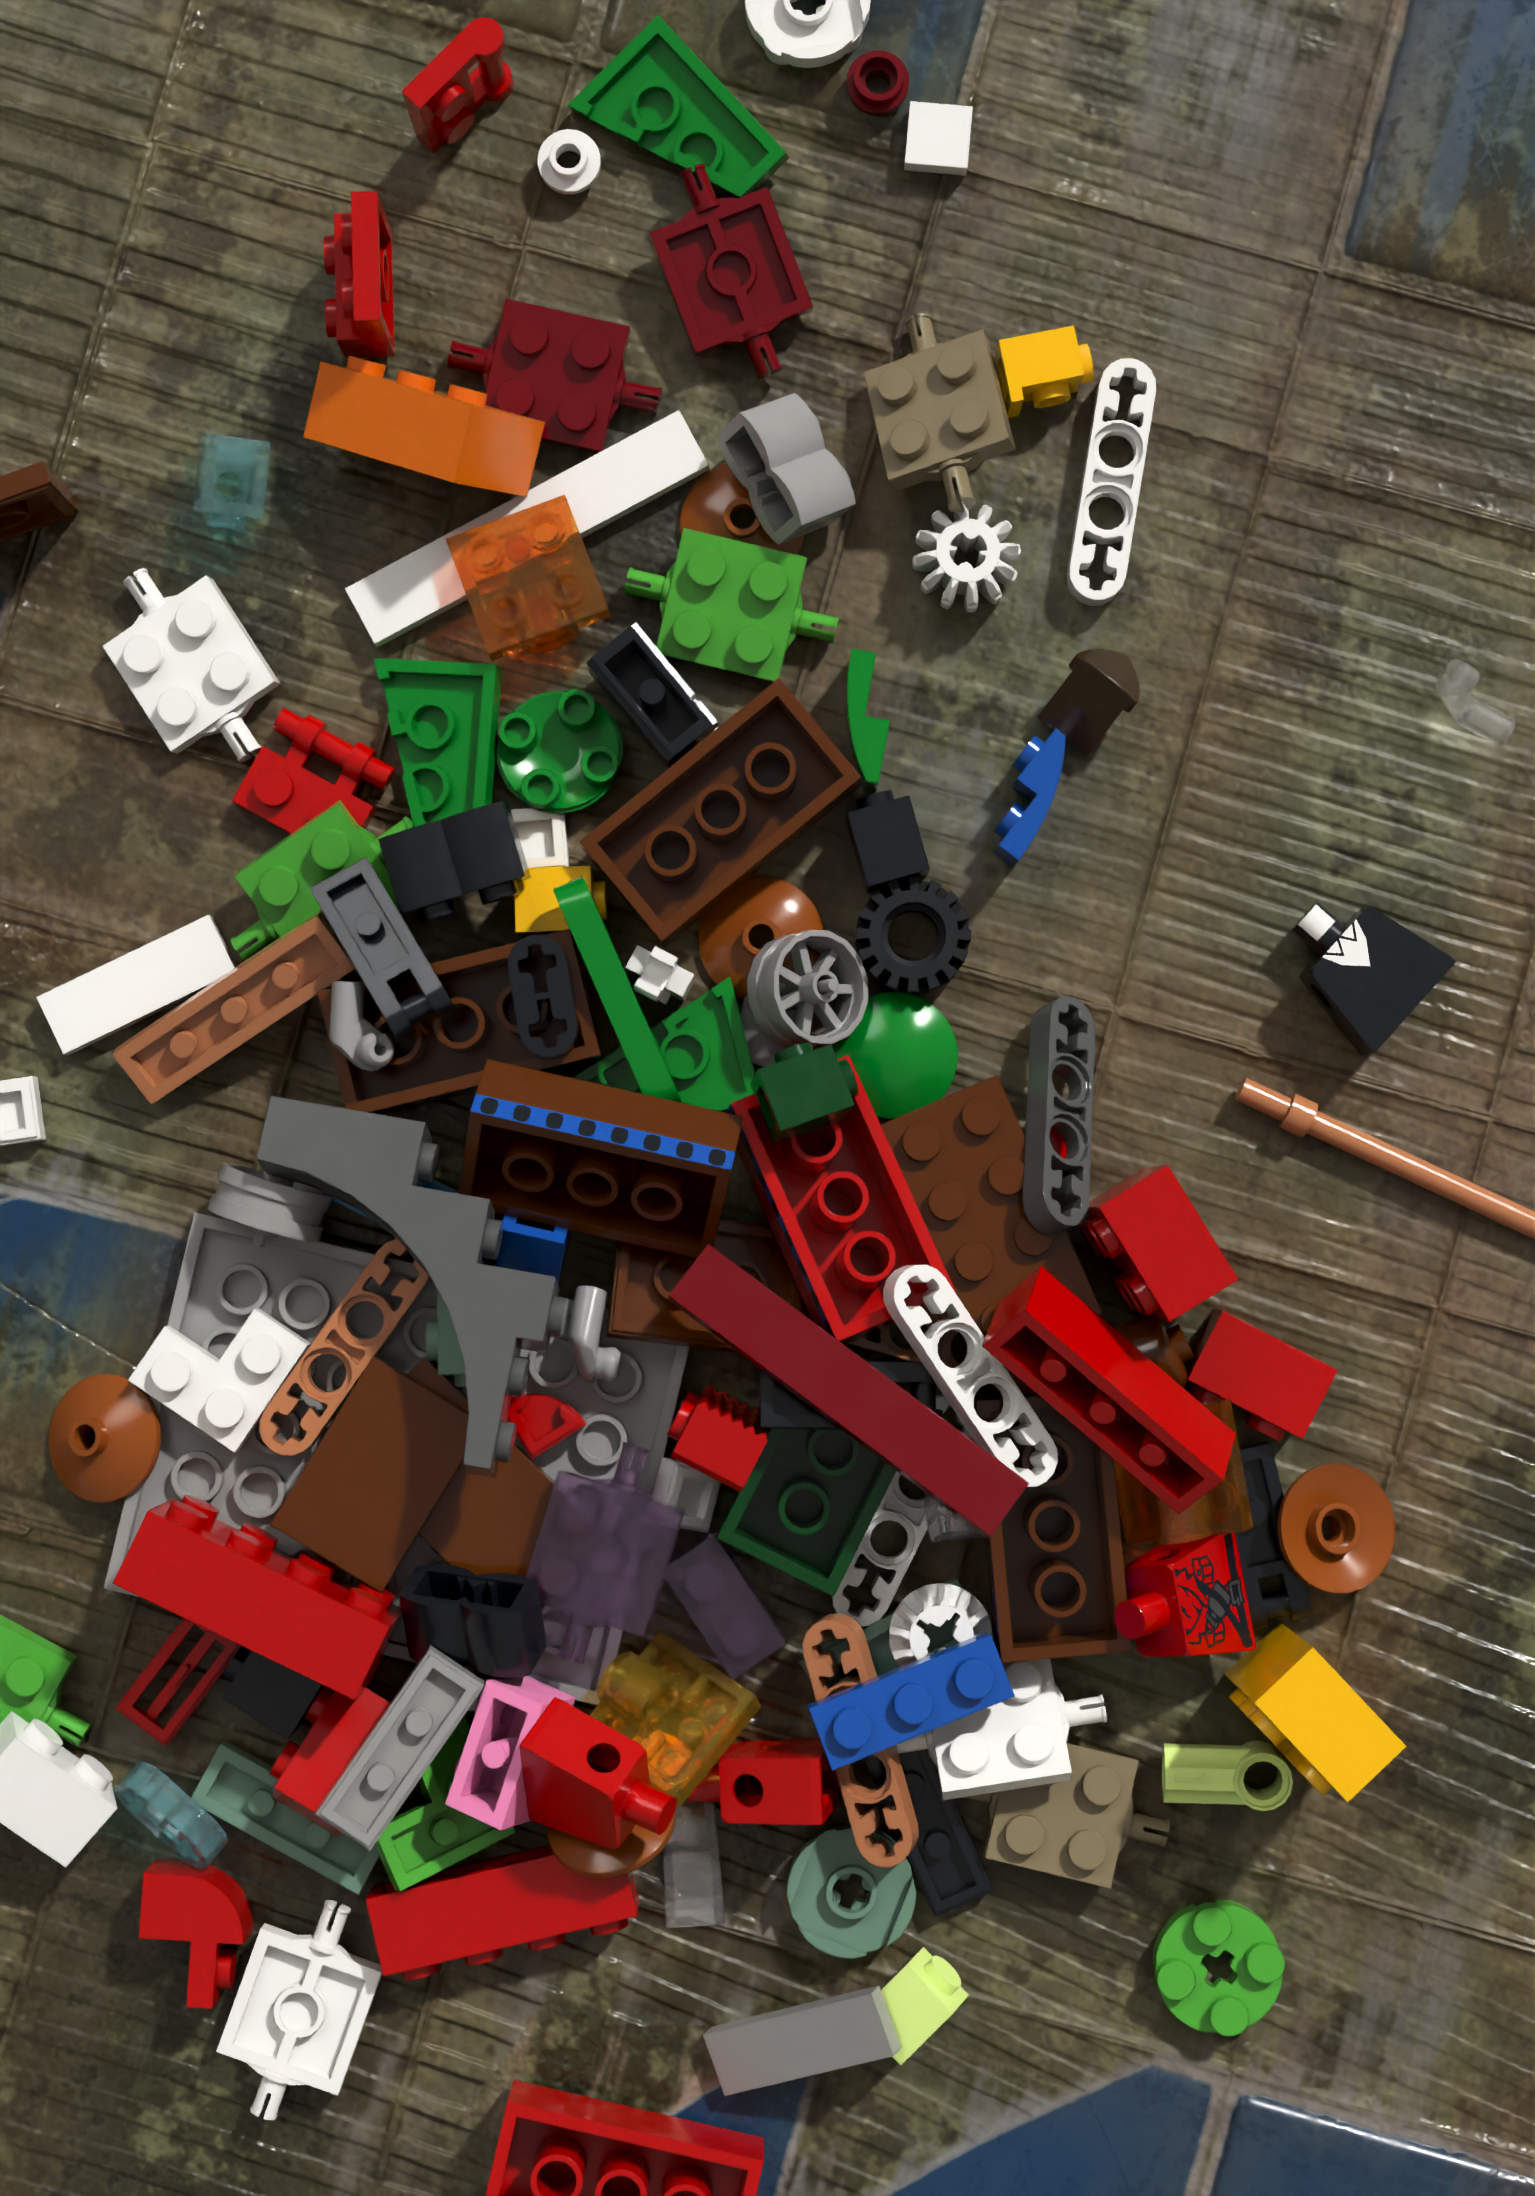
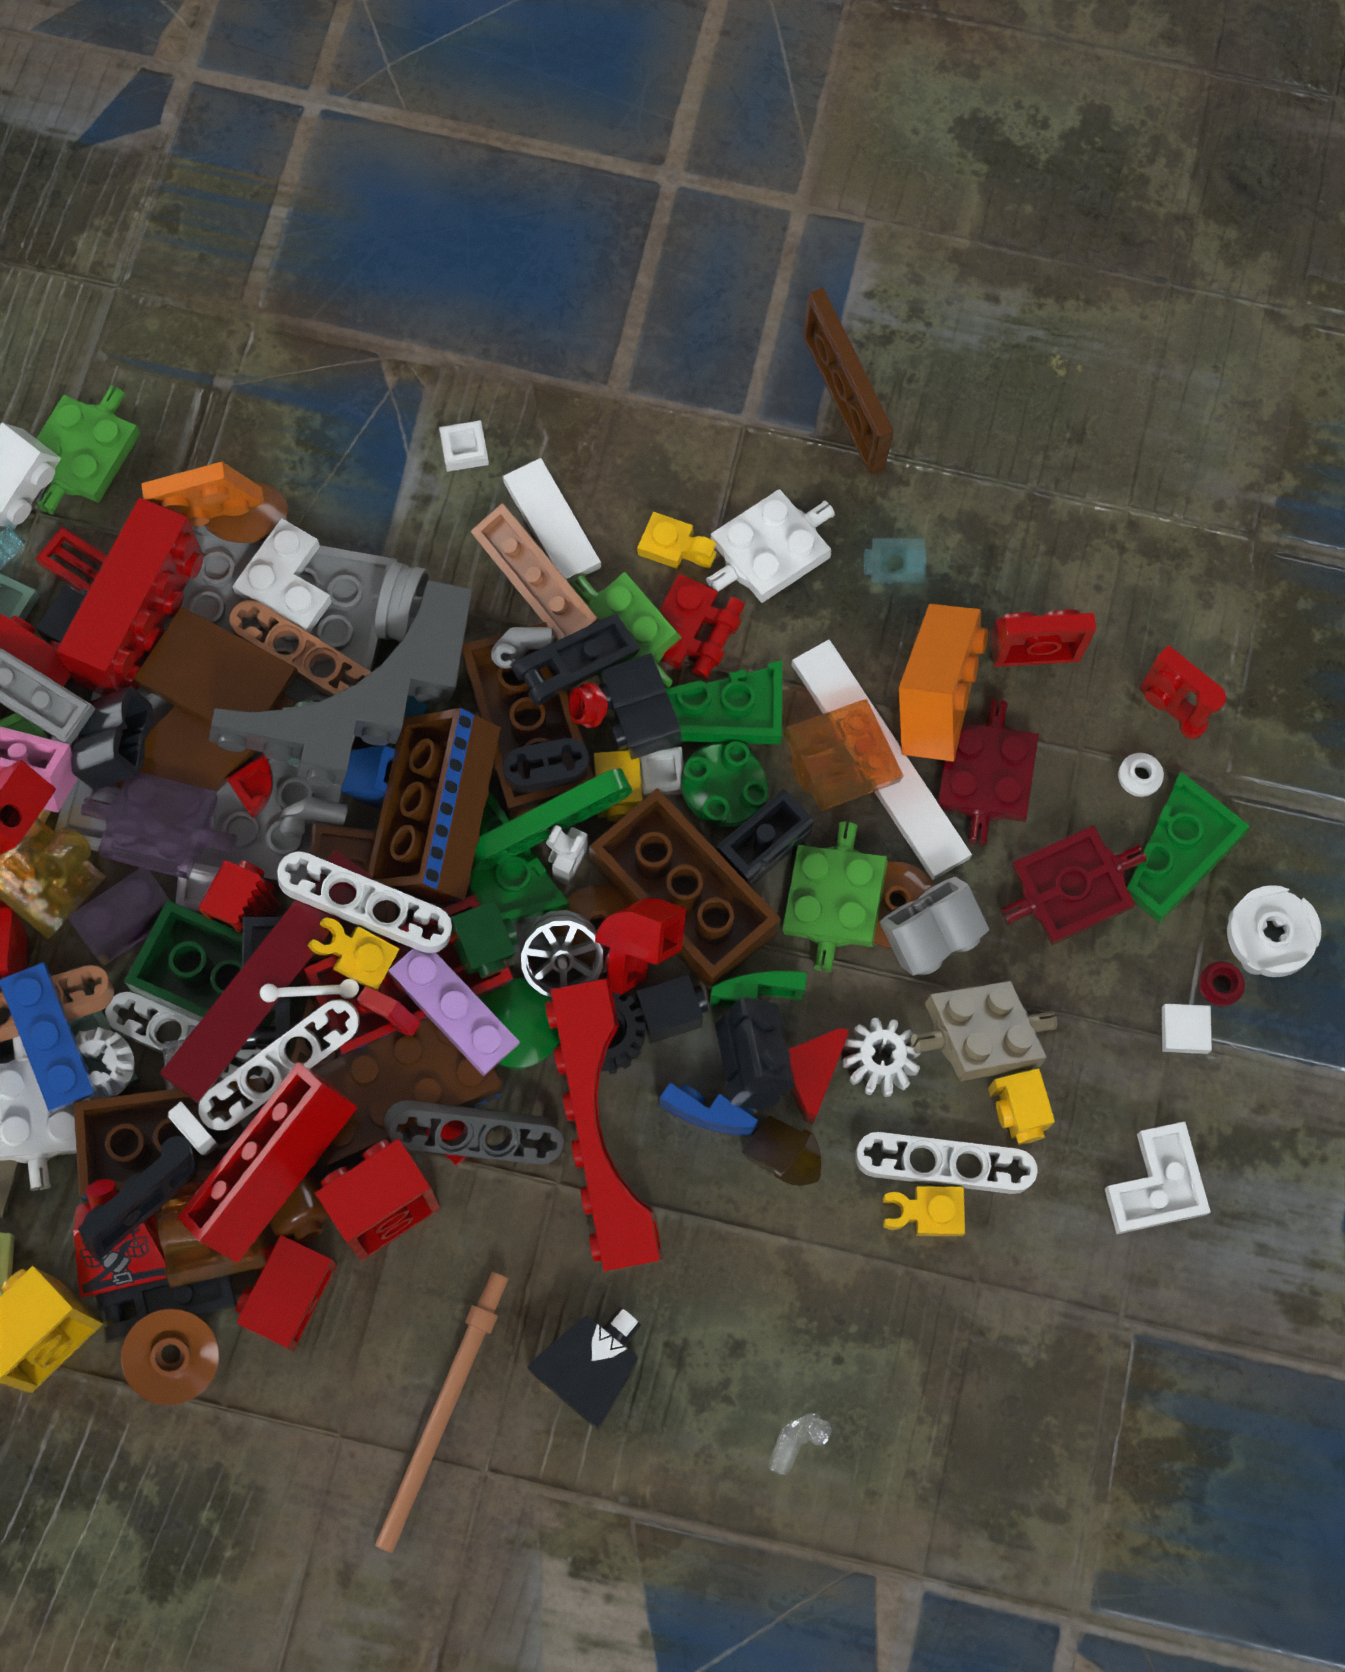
camera: 85 degrees right, 15 degrees down
none -> black plate [78,1136,197,1261]
none -> orange plate [141,461,264,527]
none -> white tile [168,1102,219,1156]
none -> white hinge [260,979,359,1002]
none -> white beam [277,851,452,953]
none -> yellow plate [308,918,399,991]
none -> red tile [357,986,421,1036]
none -> lavender plate [388,948,520,1076]
none -> red arch [545,979,663,1272]
none -> red plate [568,682,608,728]
none -> red brick [595,898,686,995]
none -> yellow plate [637,511,717,569]
none -> black brick [715,997,795,1111]
none -> red slope [788,1028,849,1124]
none -> yellow plate [883,1186,965,1236]
none -> white plate [1105,1122,1210,1234]

